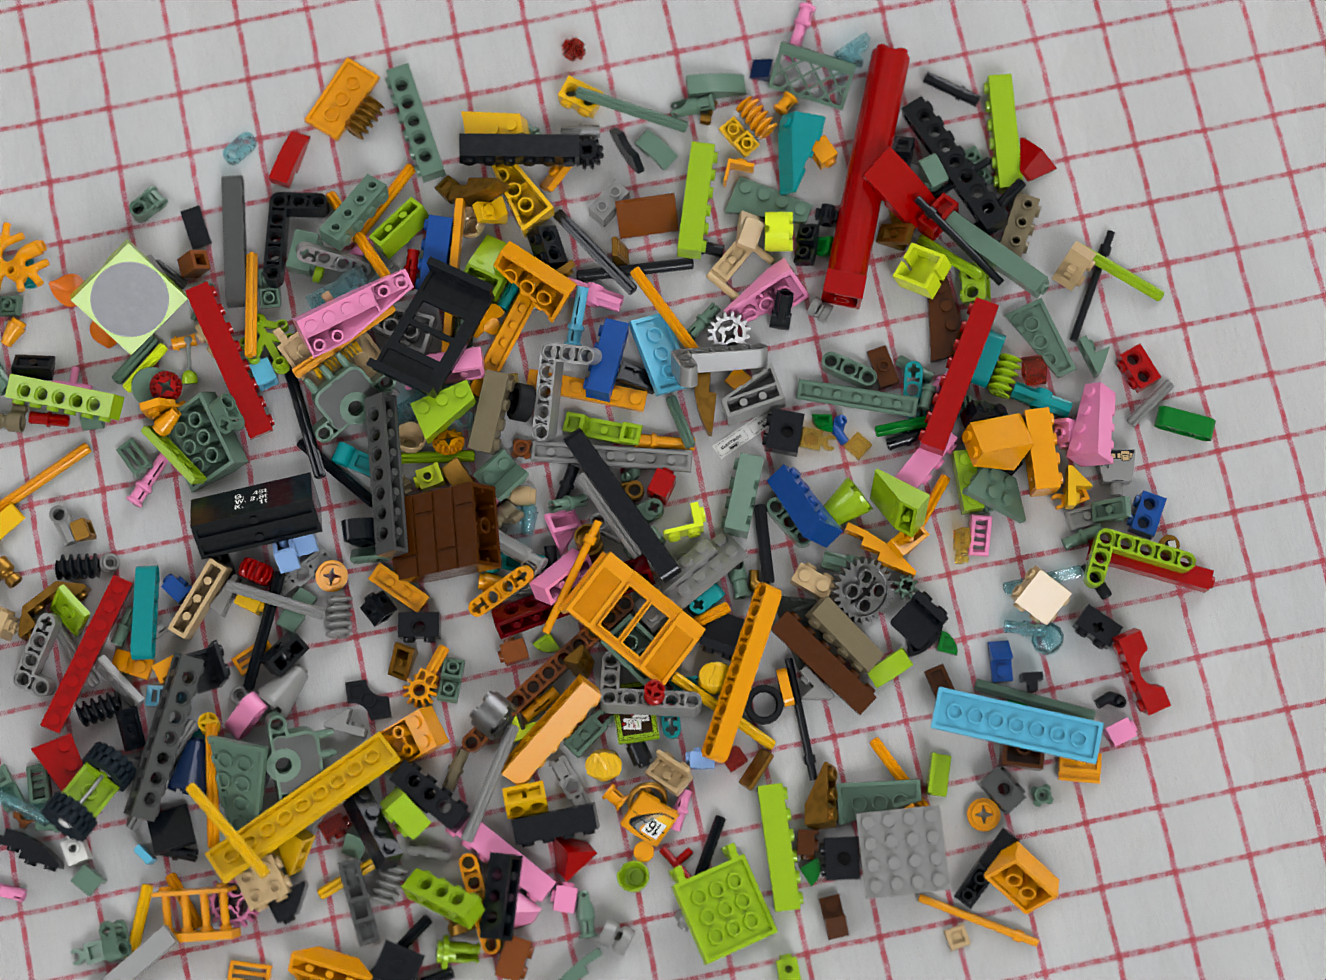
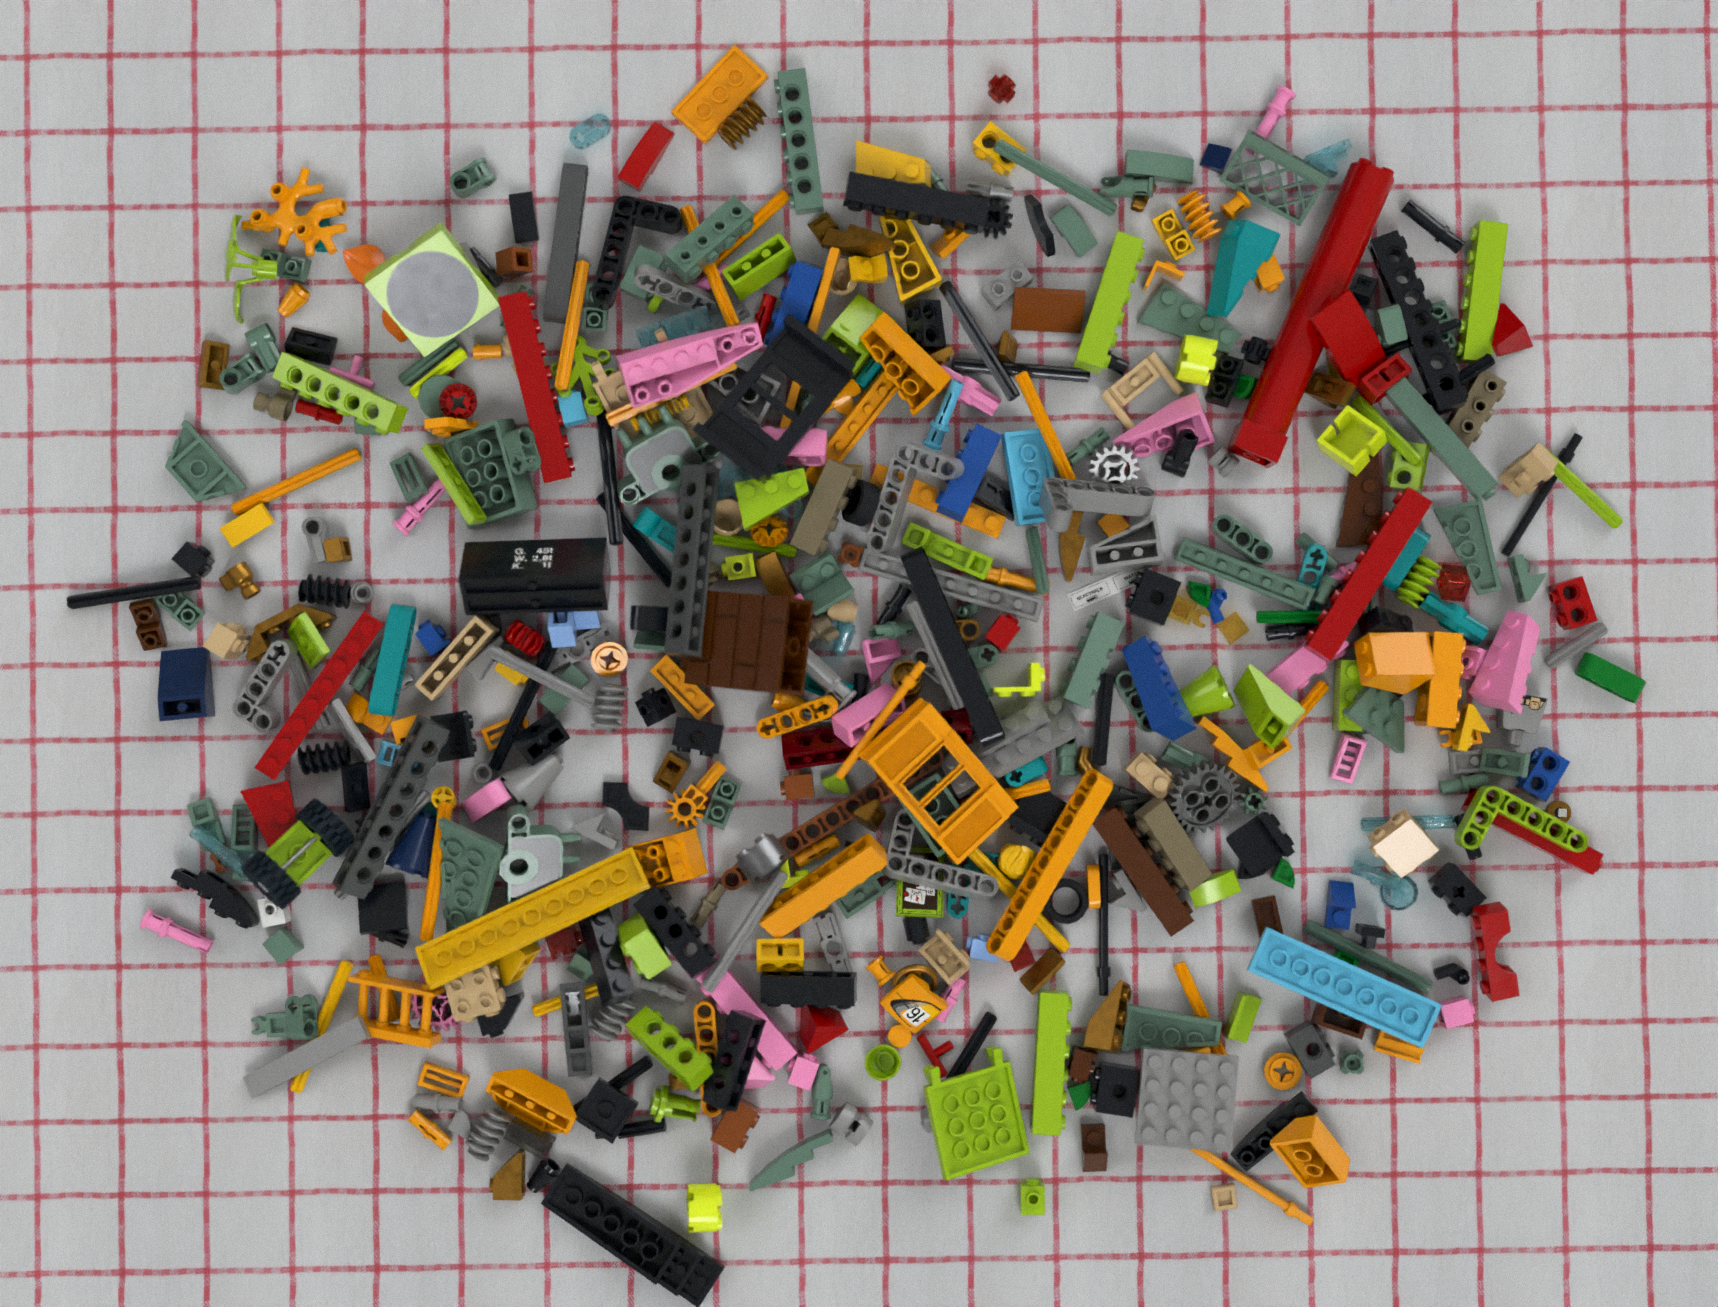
camera: 10 degrees right, 10 degrees up
medium azure tile [134,844,158,865] -> none
light orange cone [152,407,182,437] -> none
hinge [182,336,198,384] -> none
yellow axle [185,783,270,878] -> none
yellow hair [585,749,622,782] -> none
red wheel [644,680,665,706] -> none
tan slope [736,211,764,251] -> none
reddish brown plate [867,345,900,390] -> none
black bar [914,196,1004,286] -> none
clear yellow plate [953,527,972,564] -> none

